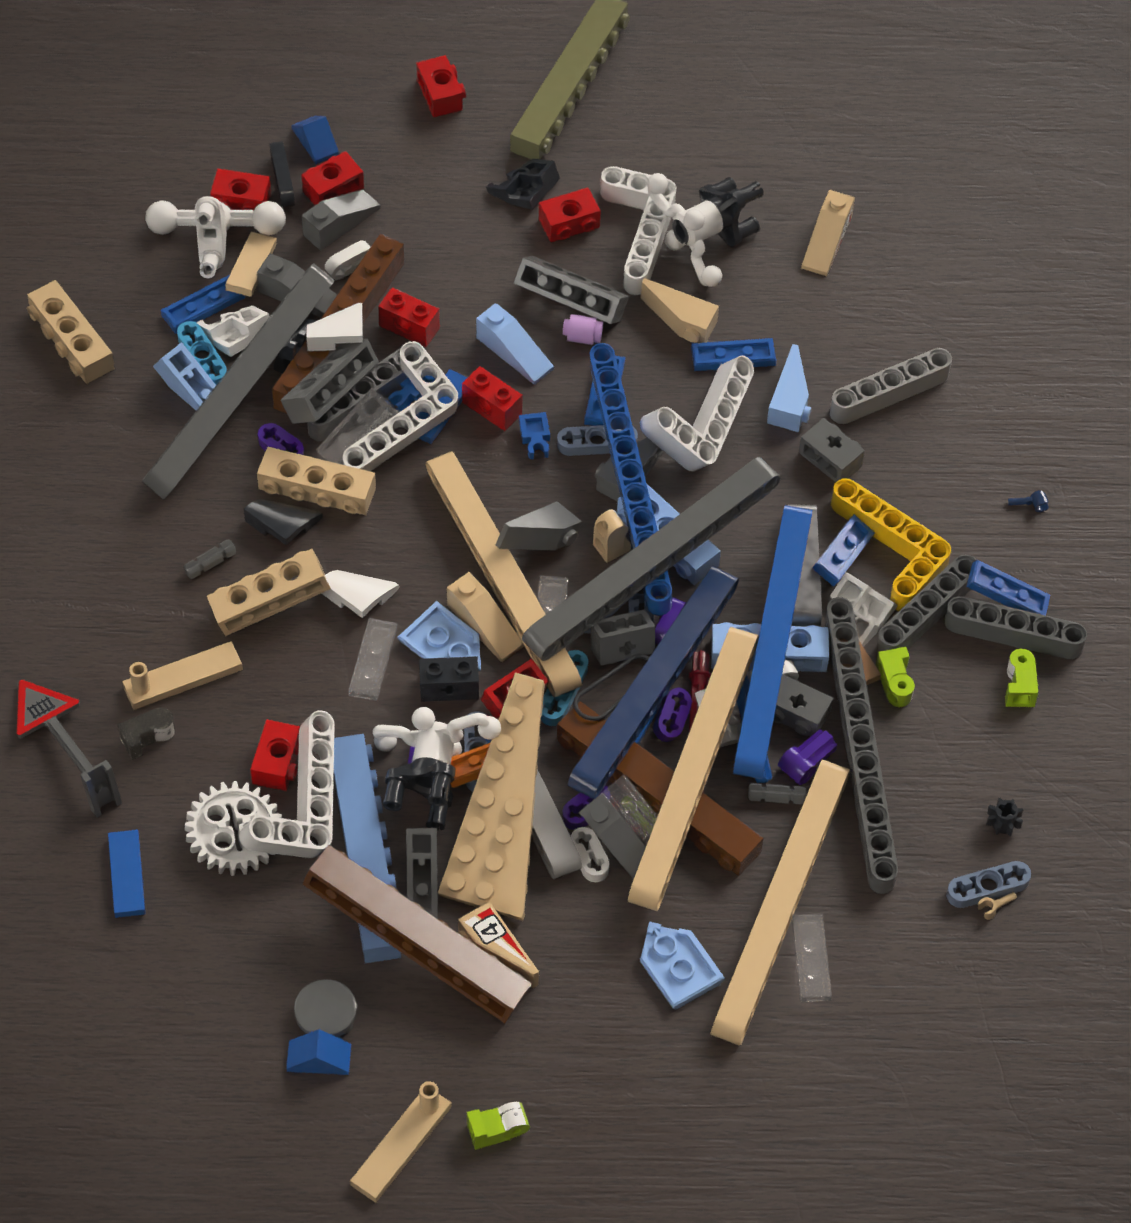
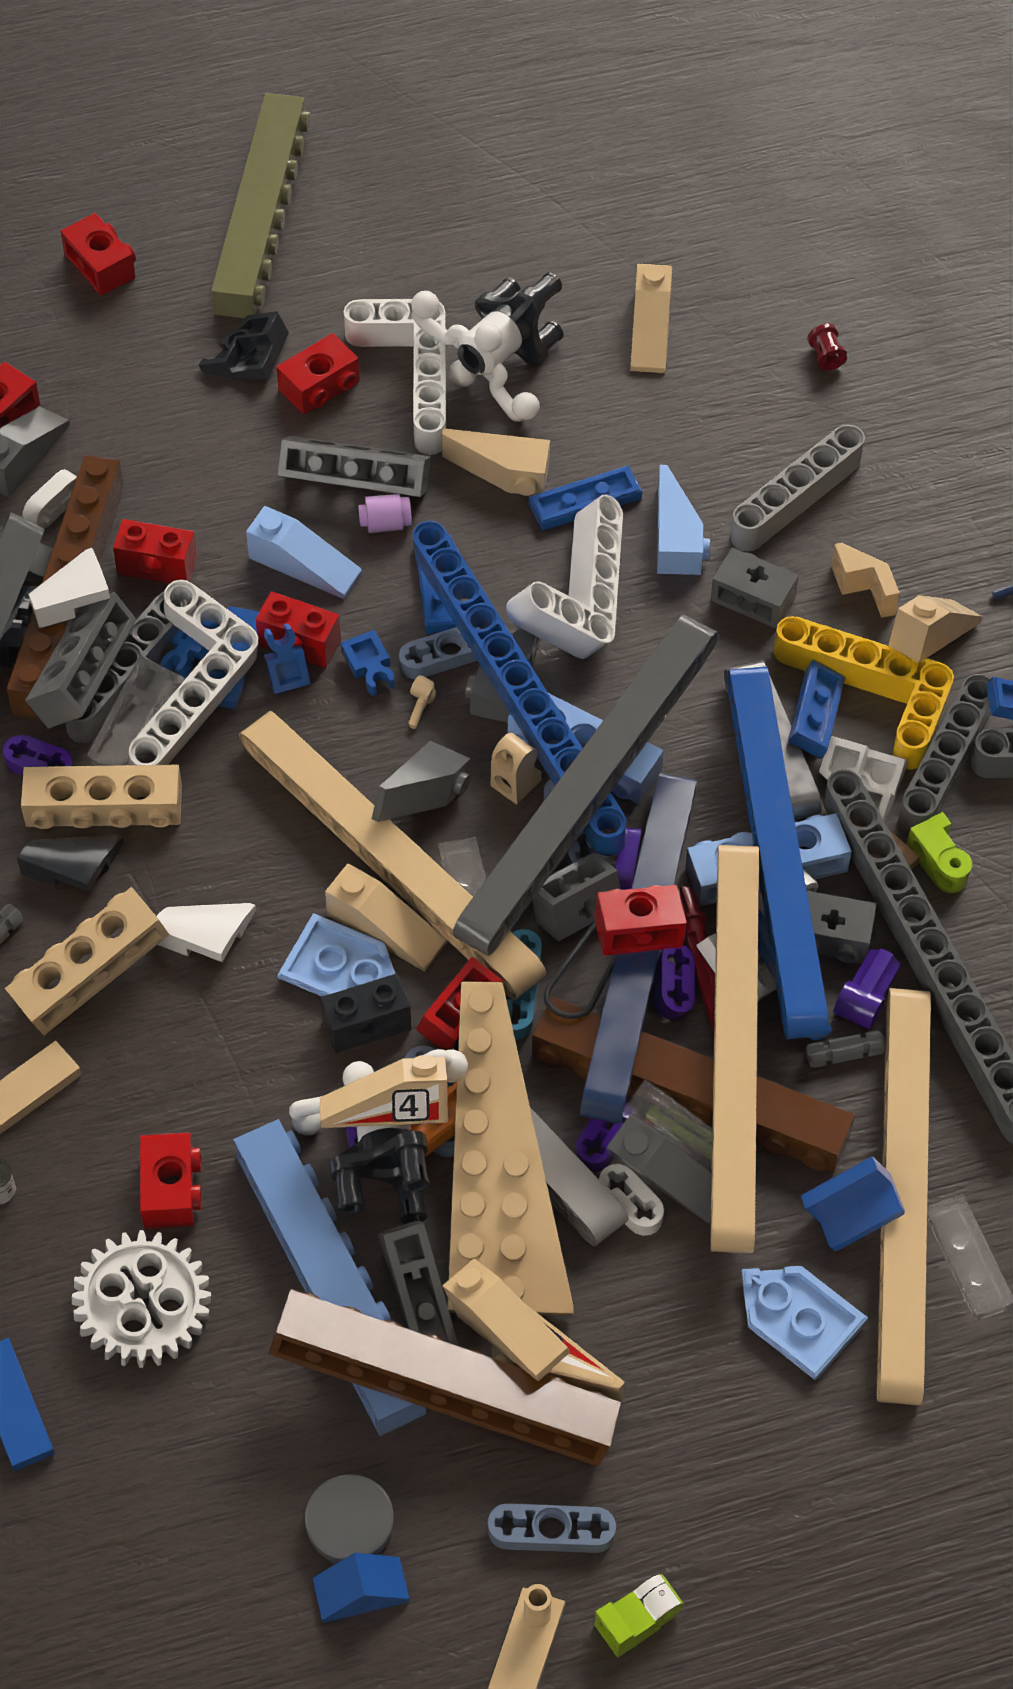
camera: 15 degrees left, 0 degrees up
white beam [239,710,334,858] -> none
clear tile [348,618,397,701] -> none
none -> blue plate [264,623,311,694]
none -> tan slope [320,1055,448,1128]
none -> tan hand [408,675,436,729]
none -> tan slope [443,1258,570,1381]
none -> sand blue beam [488,1504,616,1553]
none -> red brick [594,885,687,956]
none -> blue panel [801,1156,905,1251]
none -> dark red bush [807,323,848,371]
none -> tan slope [831,543,900,618]
none -> tan slope [888,595,983,663]

